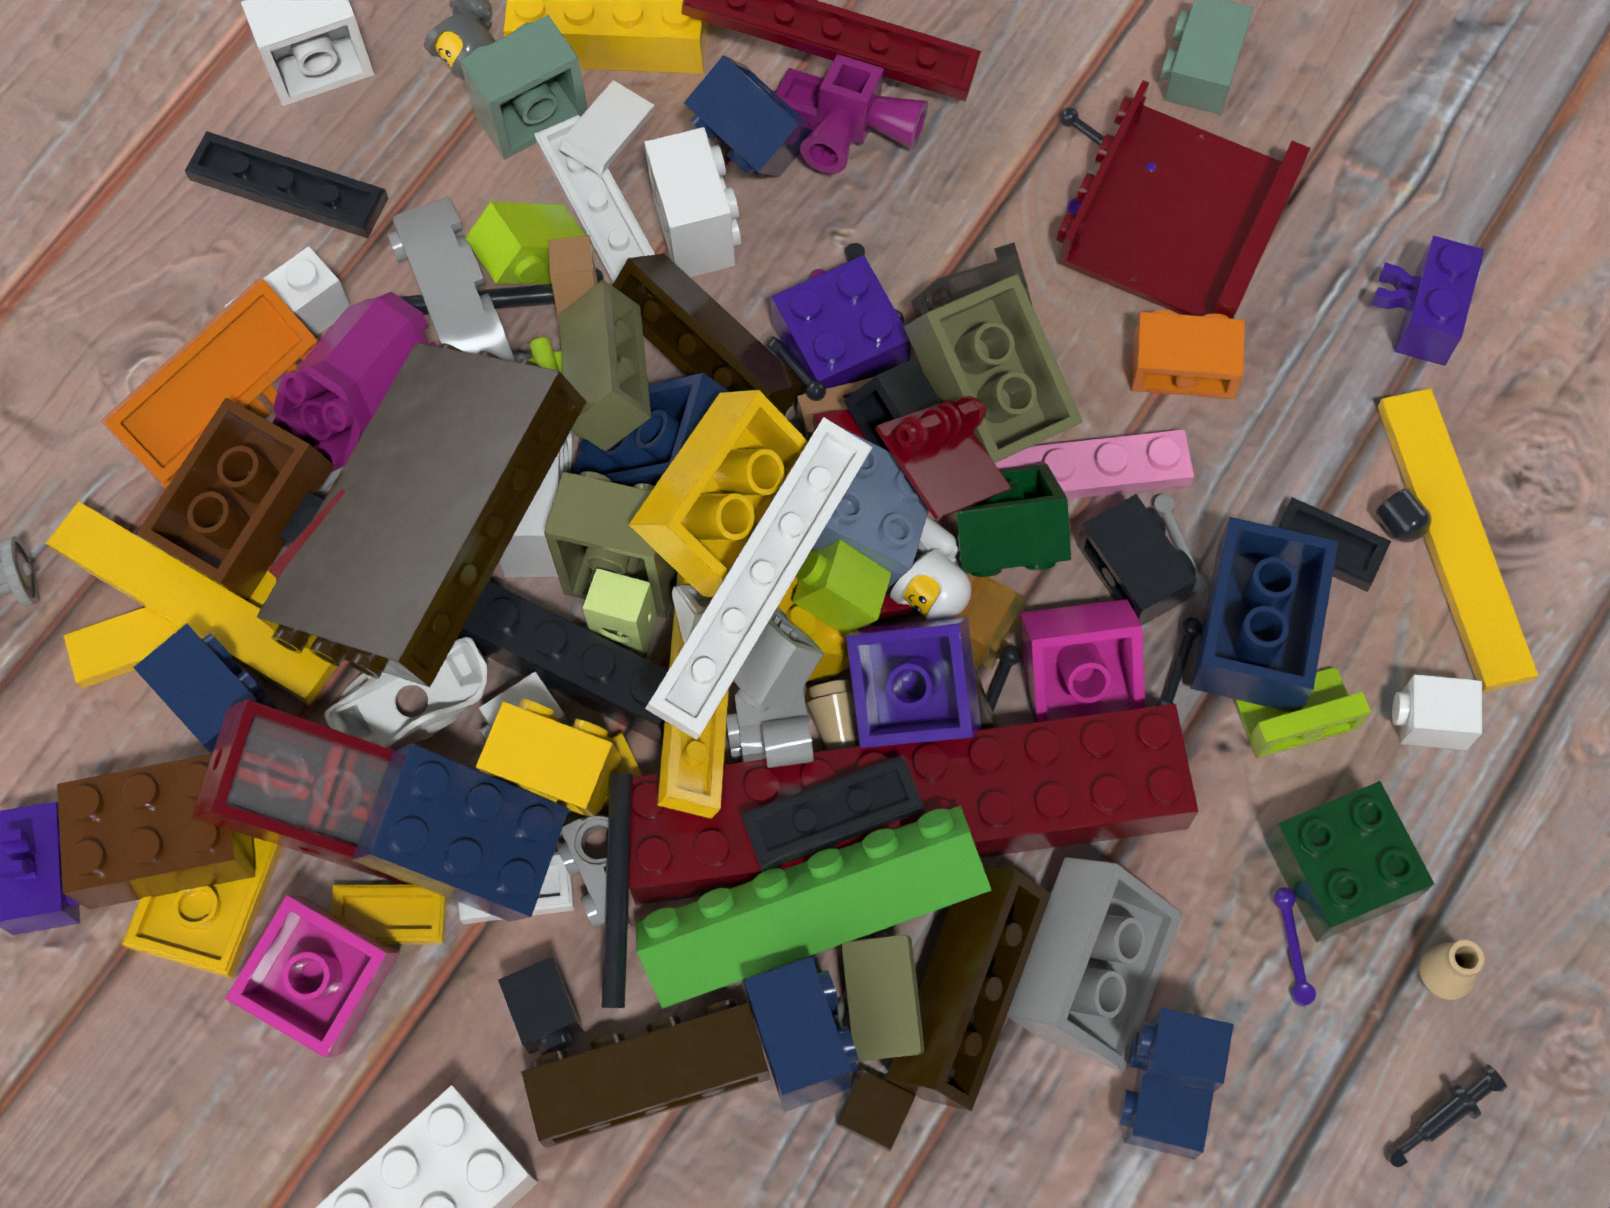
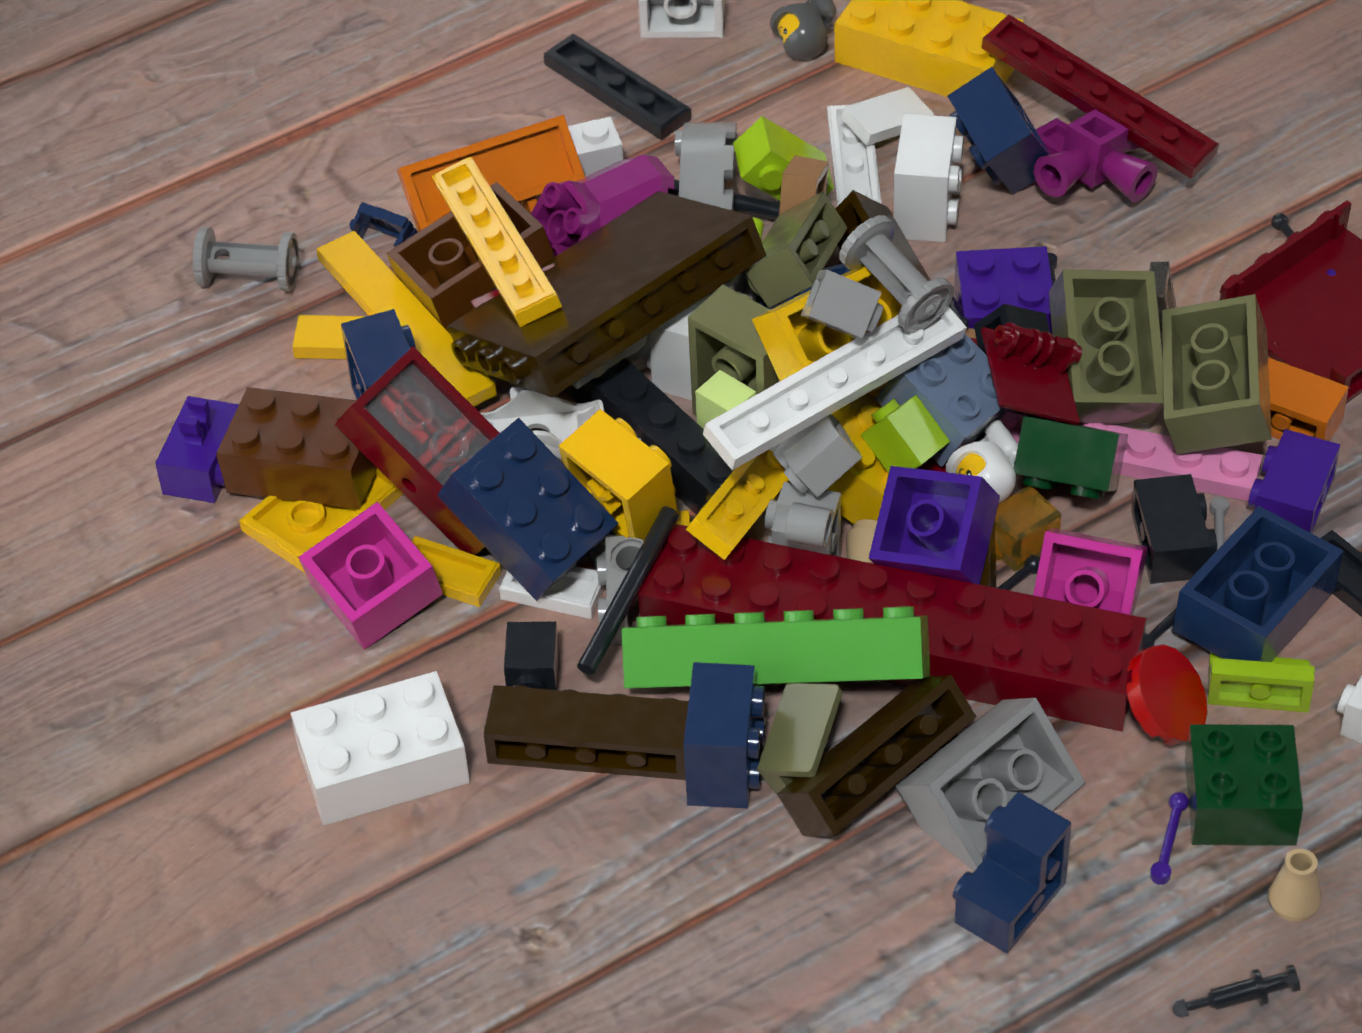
camera: 25 degrees right, 20 degrees down
sand green brick [460,15,588,160] -> none
black tile [741,755,924,872] -> none
dark brown tile [837,1070,916,1152] -> none
none -> dark blue piece [349,202,418,248]
none -> yellow tile [432,157,562,327]
none -> light grey brick [801,270,883,338]
none -> light grey hose [839,215,954,332]
none -> red tile [1126,644,1208,746]
none -> olive brick [1162,294,1272,454]
none -> dark purple brick [1248,429,1340,533]

